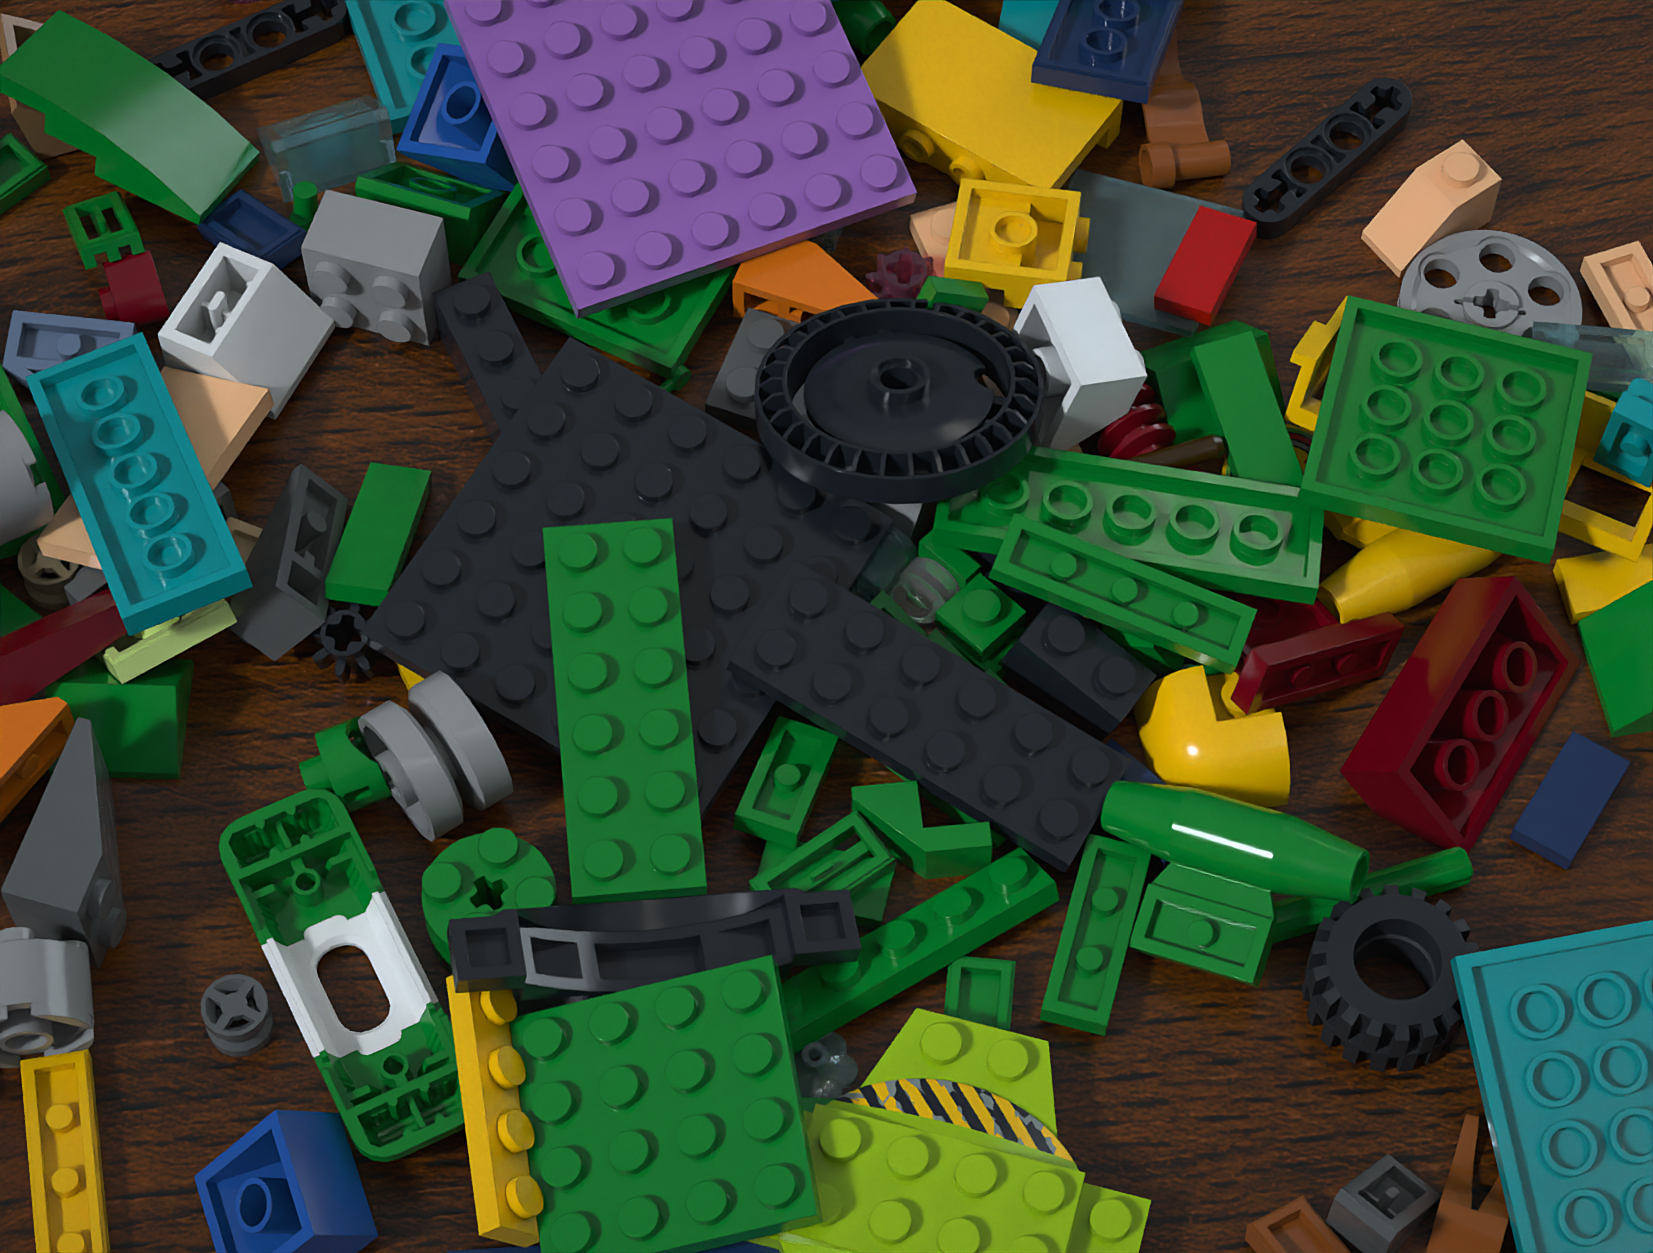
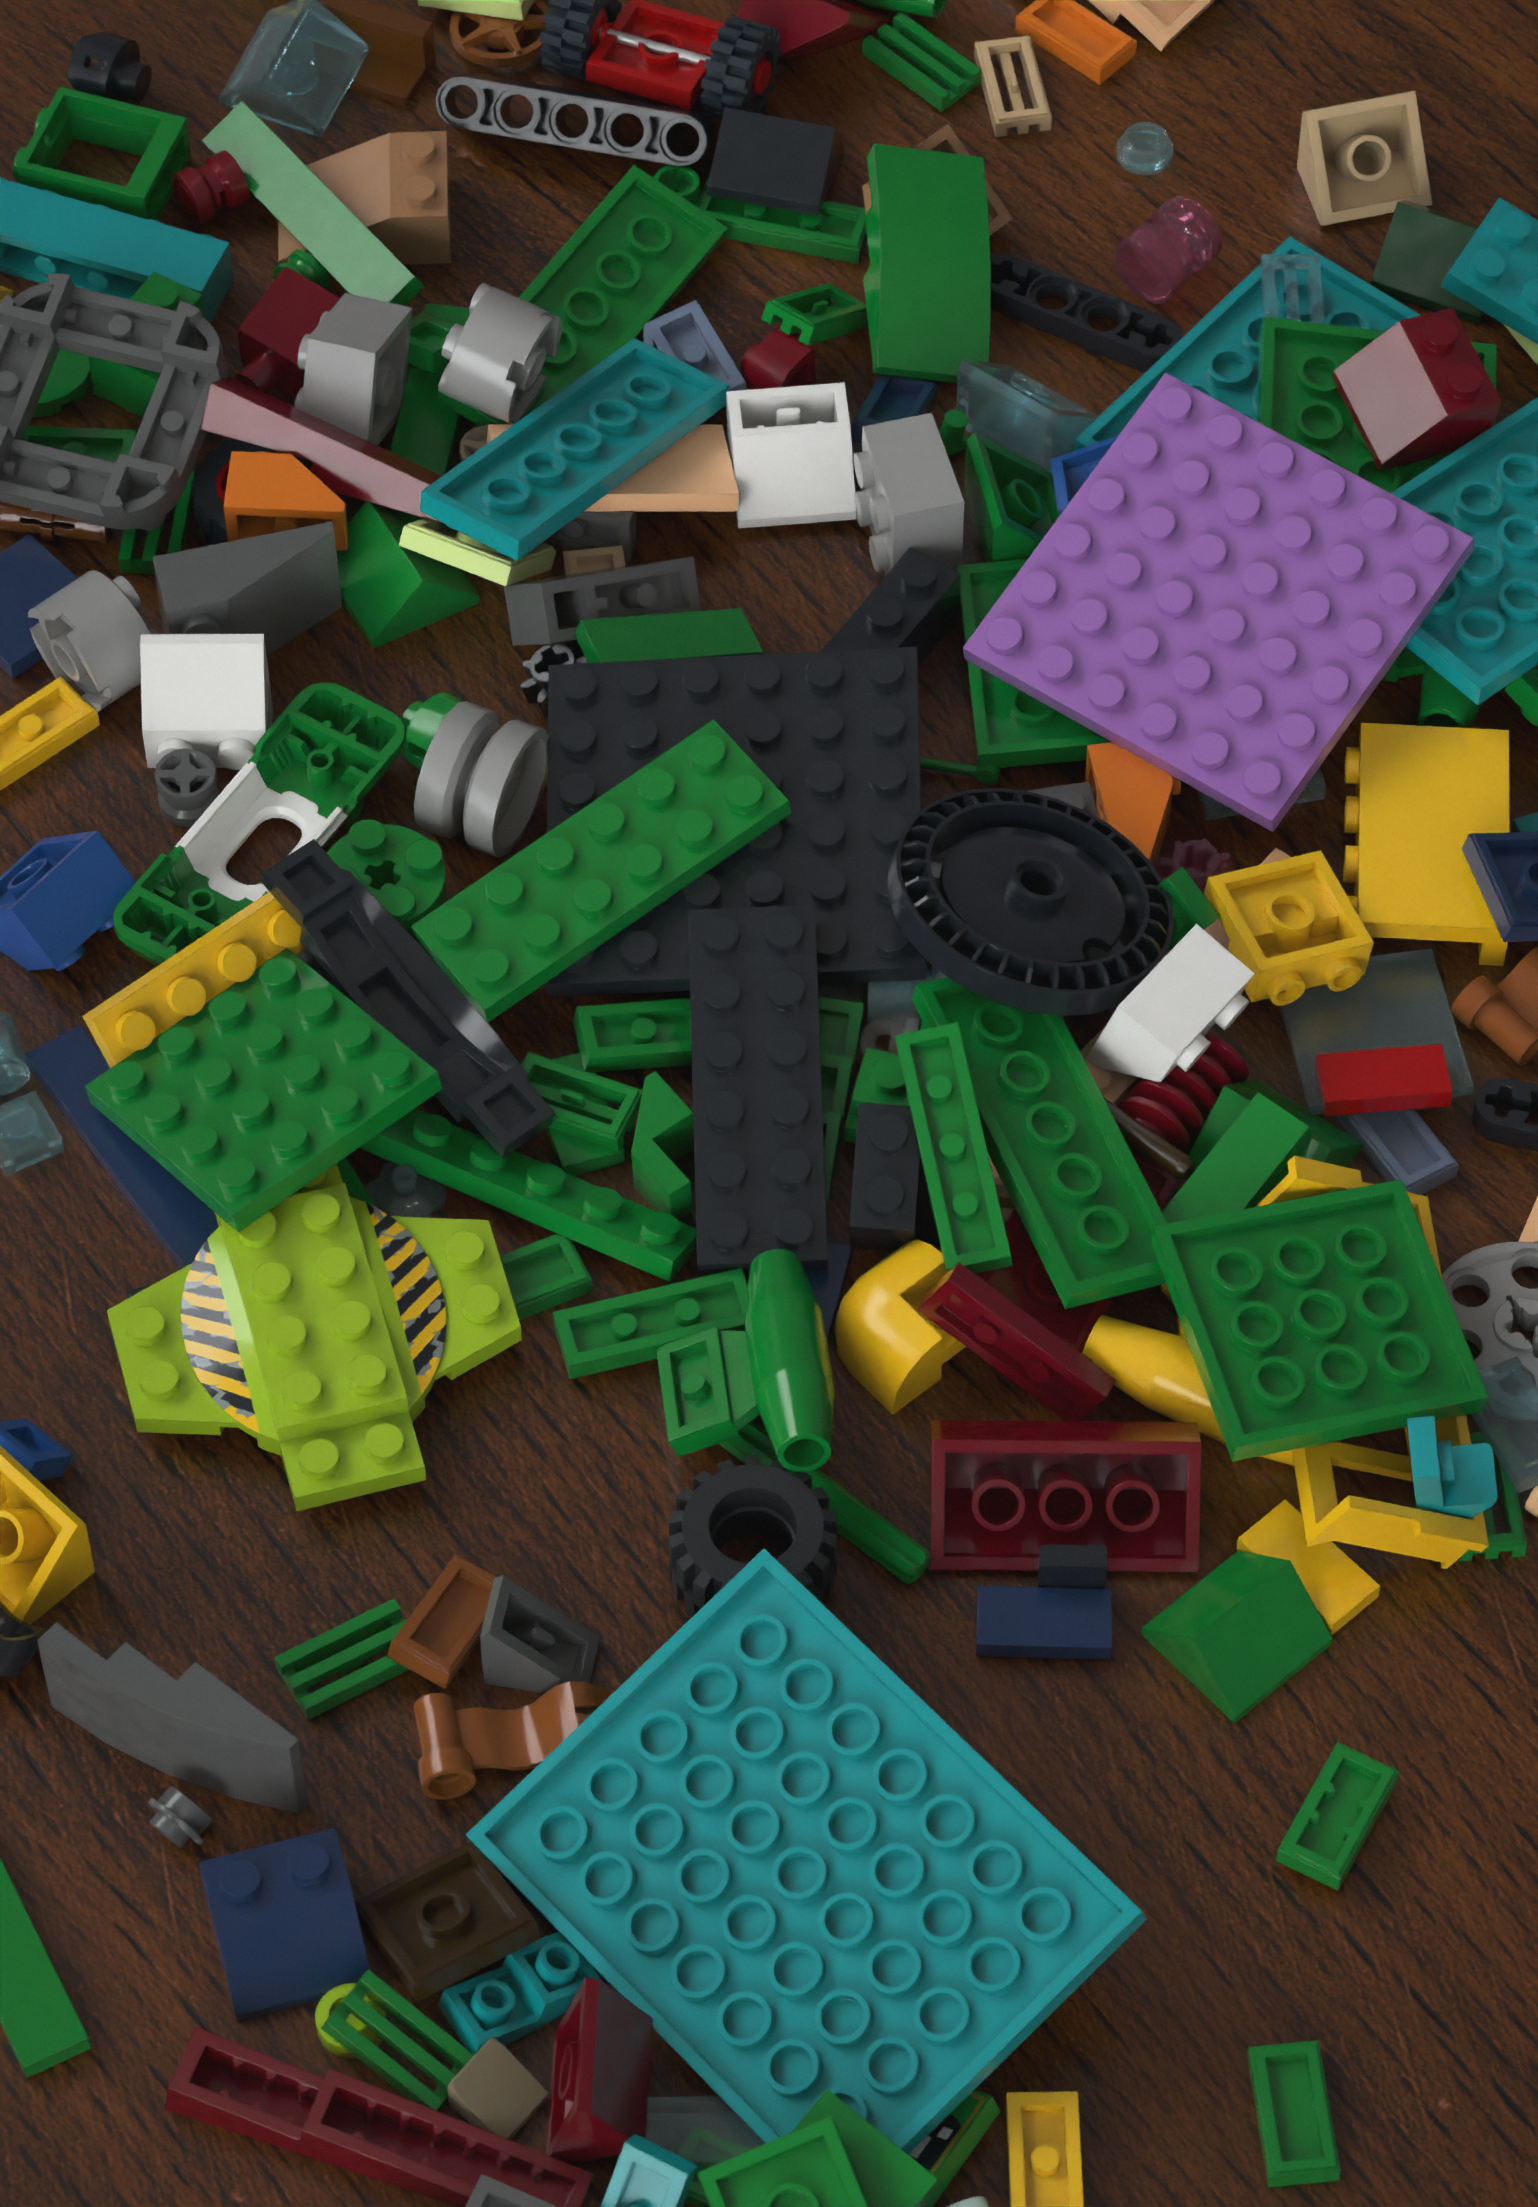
camera: 60 degrees right, 5 degrees down
none -> white slope [140,634,273,770]
none -> black tile [1037,1544,1107,1589]
none -> sand blue tile [1335,1109,1459,1195]

